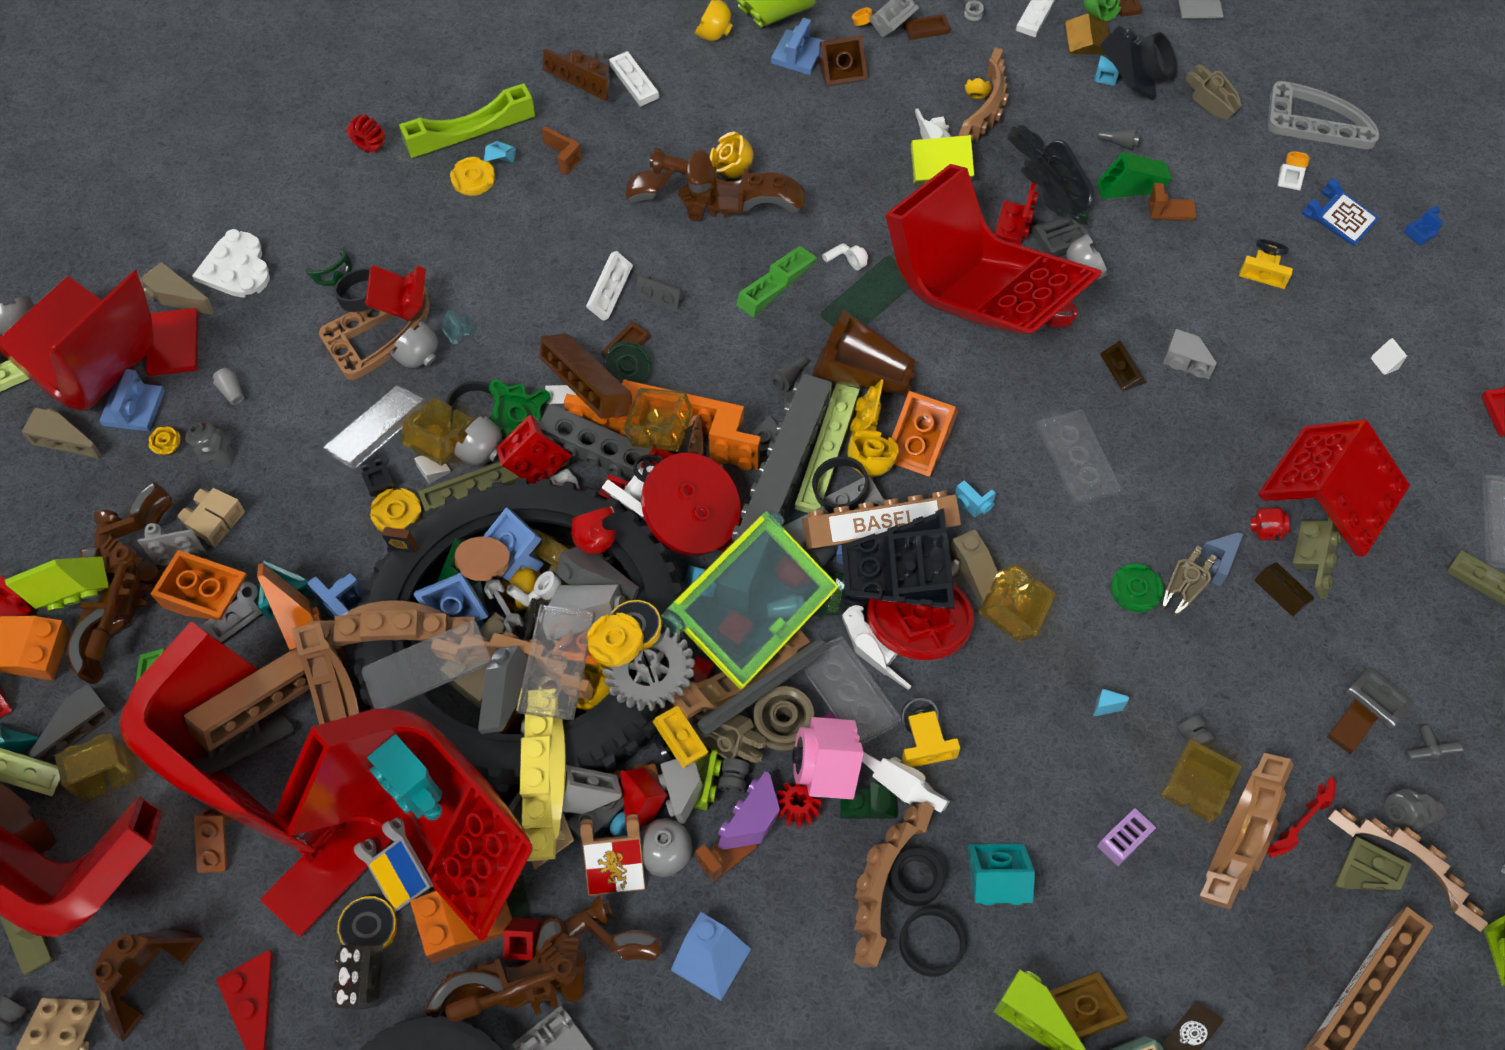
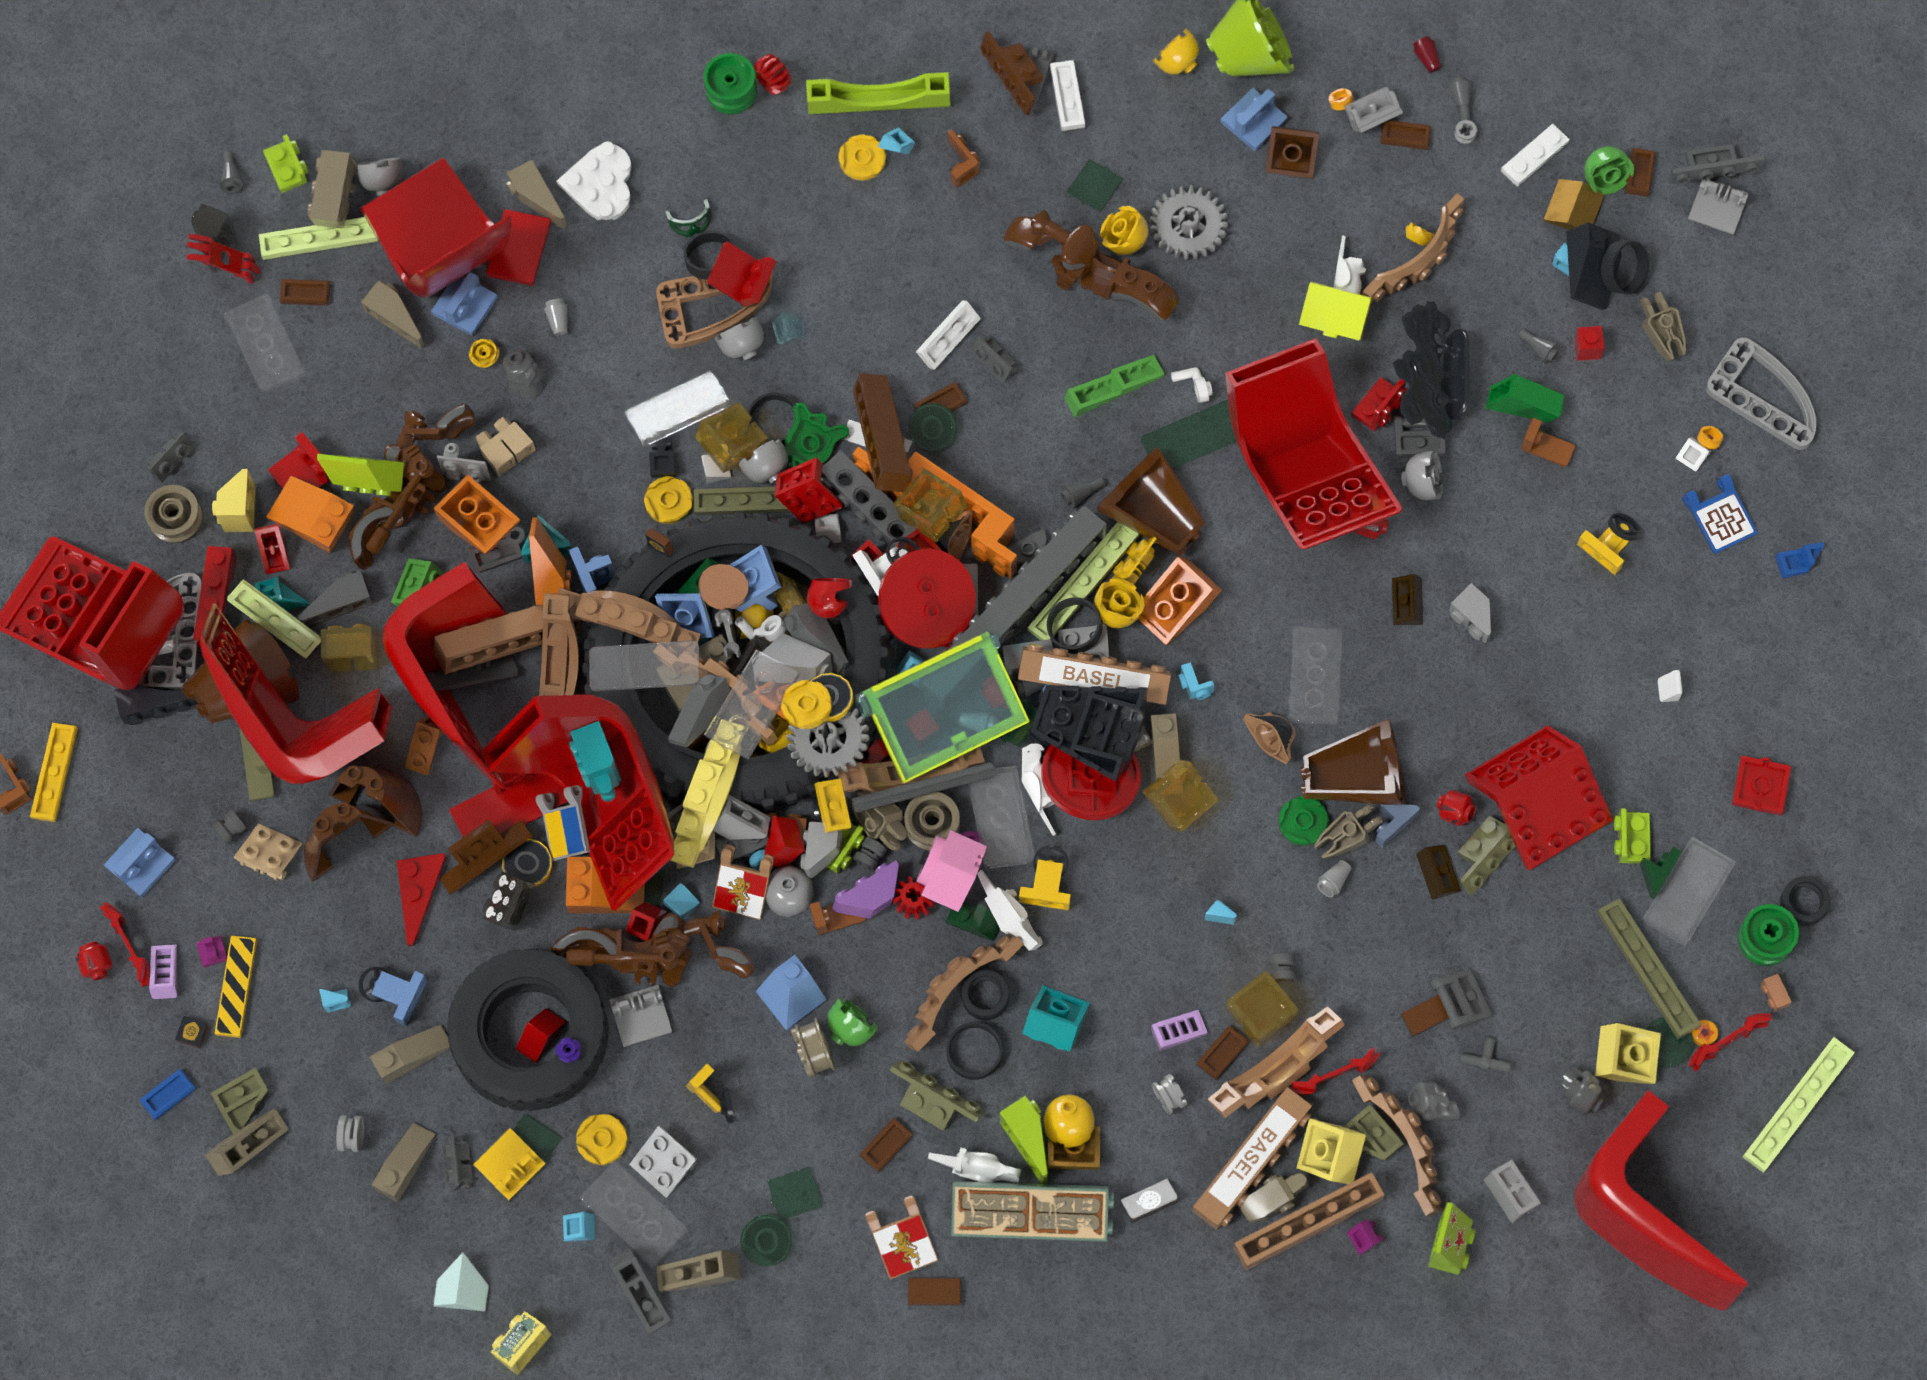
camera: 25 degrees right, 10 degrees up
none -> reddish brown cone [328,766,422,837]
none -> reddish brown bracket [439,819,532,895]
none -> medium azure slope [664,883,700,920]
none -> green wheel [703,53,757,115]
none -> dark tan wheel [791,1017,836,1078]
none -> bright green cylinder [827,997,878,1046]
none -> olive bracket [890,1061,985,1131]
none -> yellow cylinder [1043,1094,1095,1147]
none -> clear green piece [1067,159,1123,212]
none -> light grey gear [1149,185,1228,260]
none -> light grey wheel [1152,1074,1187,1115]
none -> brick [1192,1087,1312,1230]
none -> reddish brown tile [1196,1025,1249,1081]
none -> hinge [1241,1173,1308,1223]
none -> medium nougat hat [1243,712,1296,764]
none -> light yellow slope [1297,1118,1366,1184]
none -> reddish brown cone [1300,719,1405,806]
none -> light grey cone [1317,860,1352,897]
none -> magenta tile [1347,1219,1384,1255]
none -> red brick [1574,326,1604,361]
none -> lime bracket [1614,808,1650,864]
none -> dark green slope [1640,847,1682,899]

